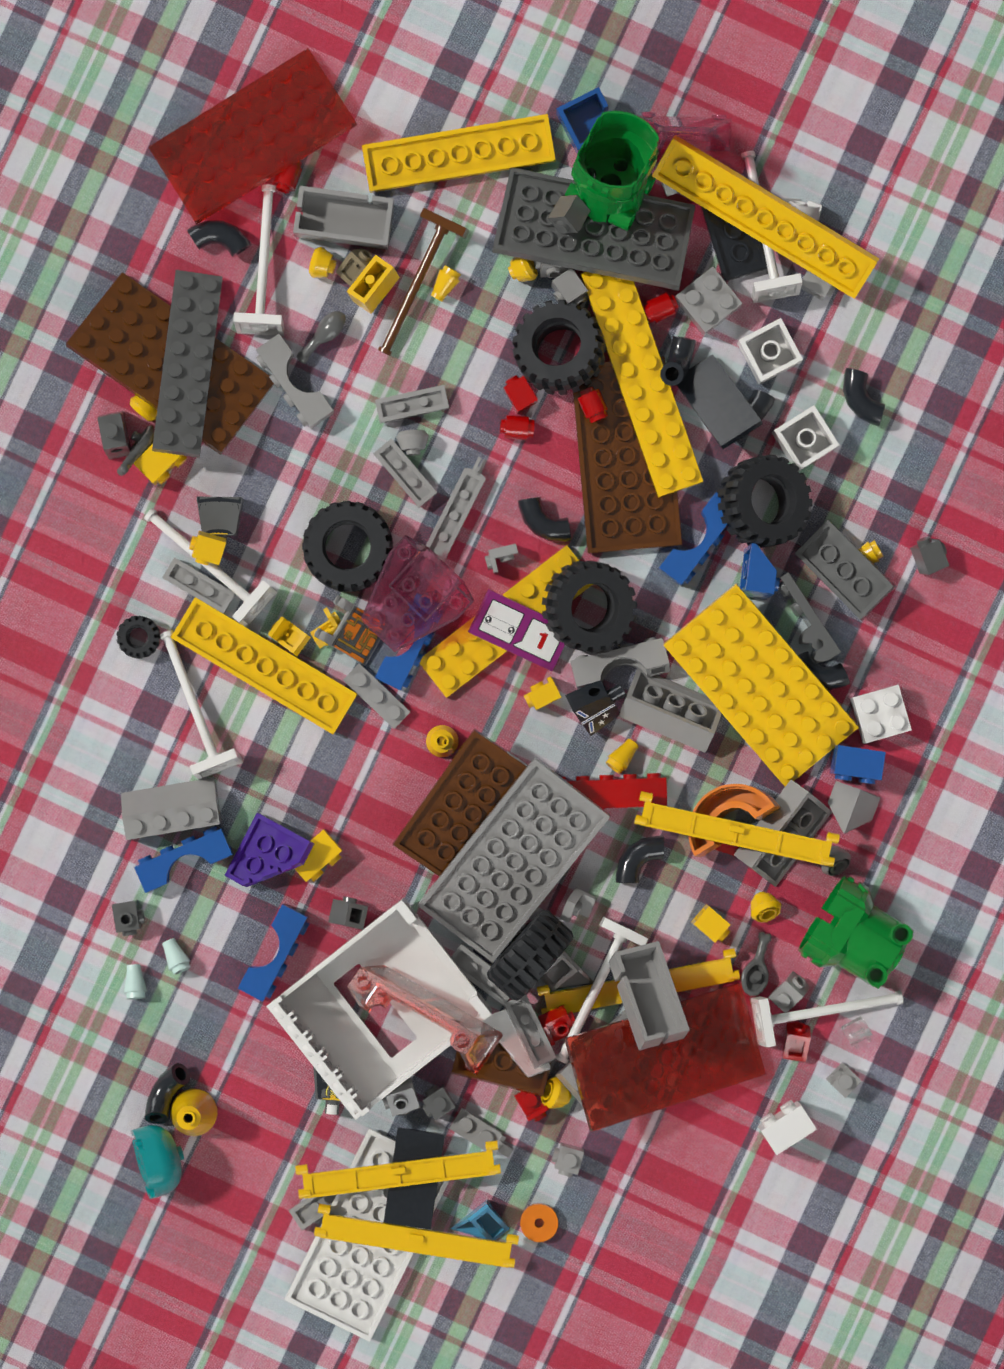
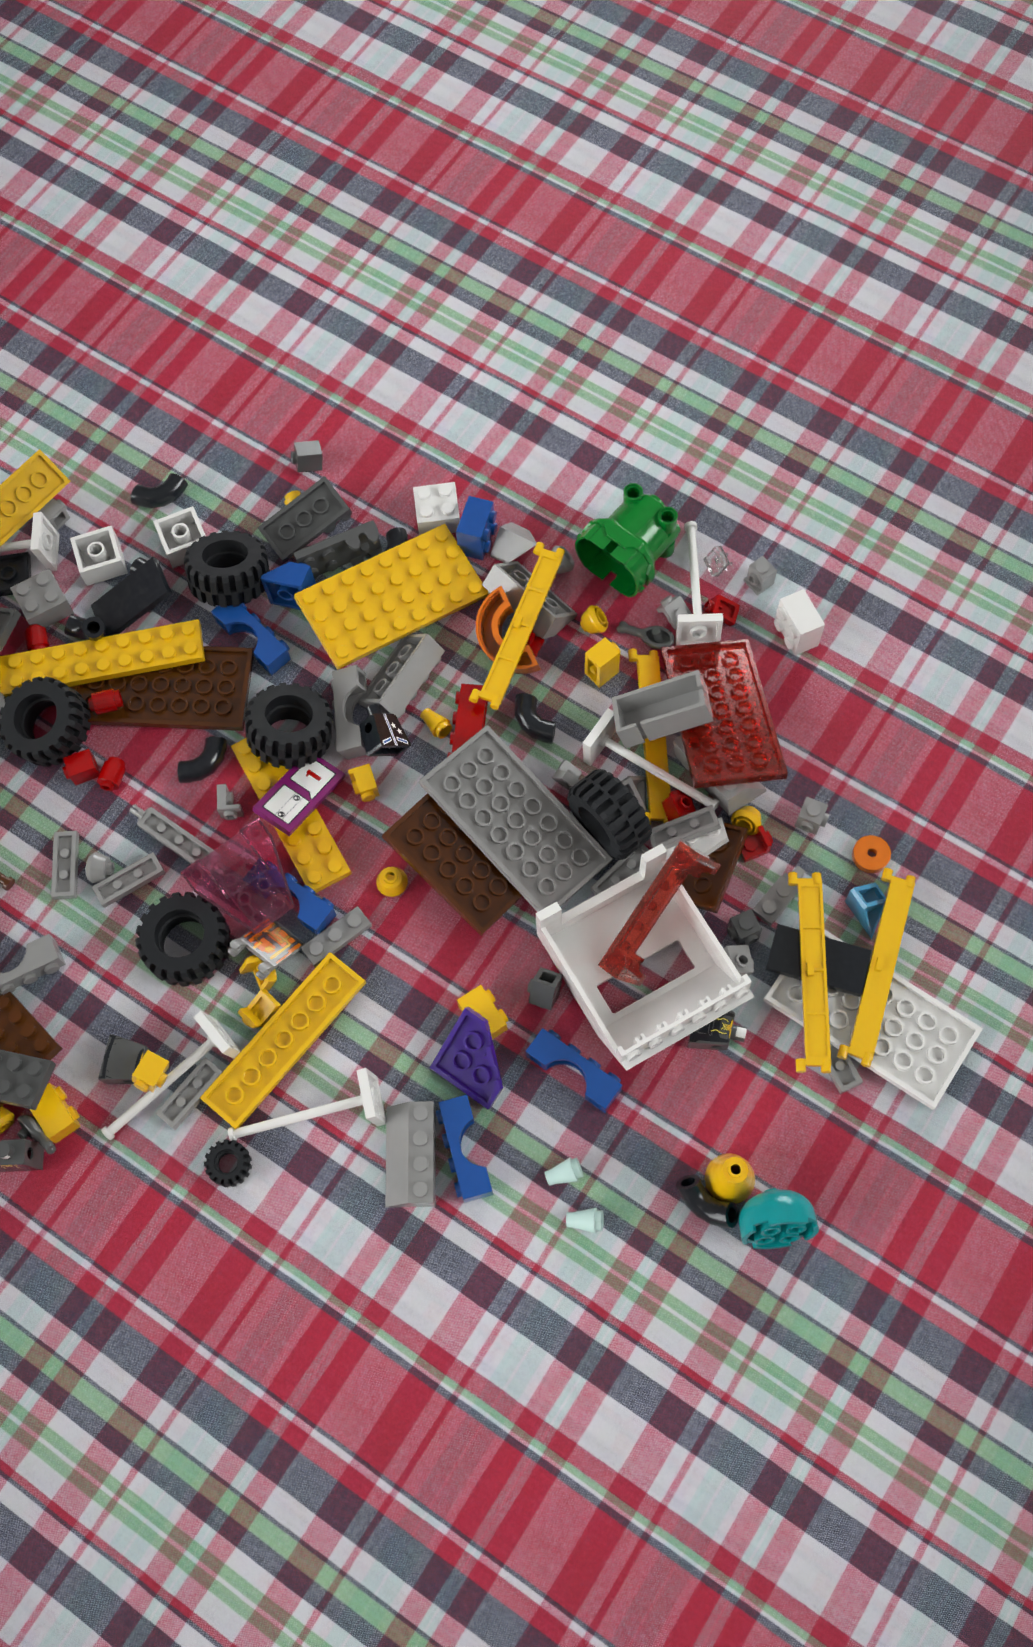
camera: 80 degrees left, 20 degrees down
dark grey brick [112,900,145,936] -> none

